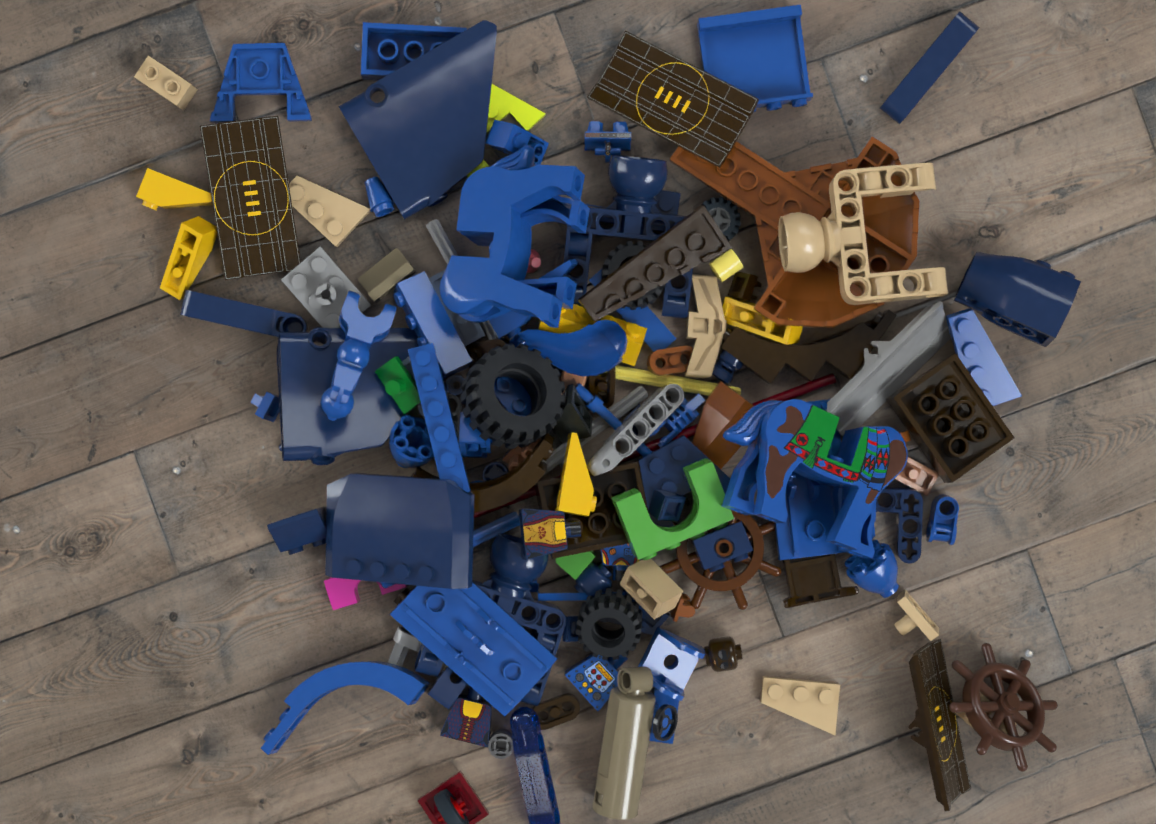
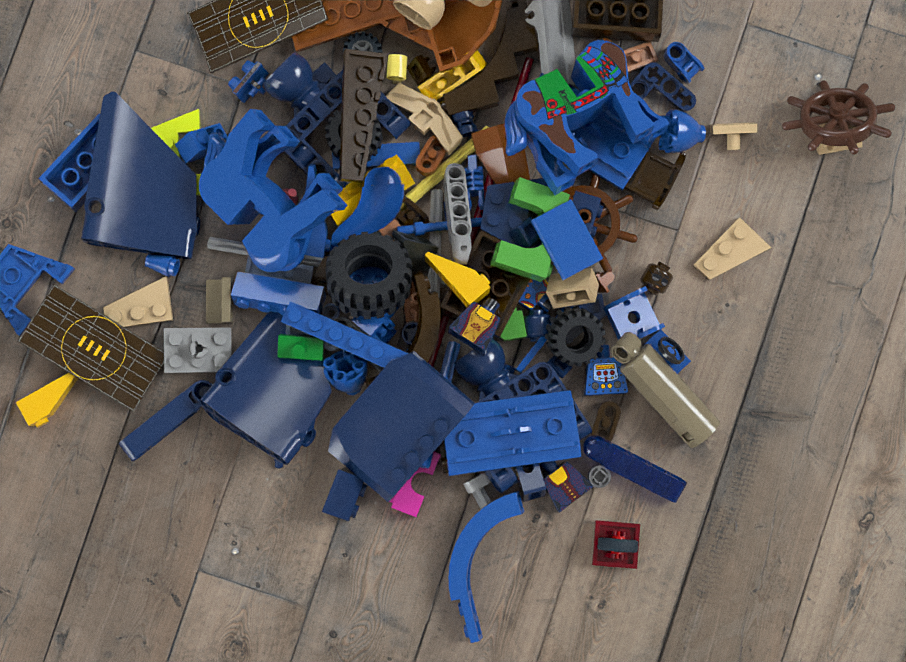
camera: 55 degrees left, 5 degrees down
yellow slope [160,216,217,300] -> none
blue tile [250,392,280,422] -> none
blue piece [320,291,397,421] -> none
dark brown hinge [908,639,971,811] -> none
none -> blue piece [531,200,603,280]

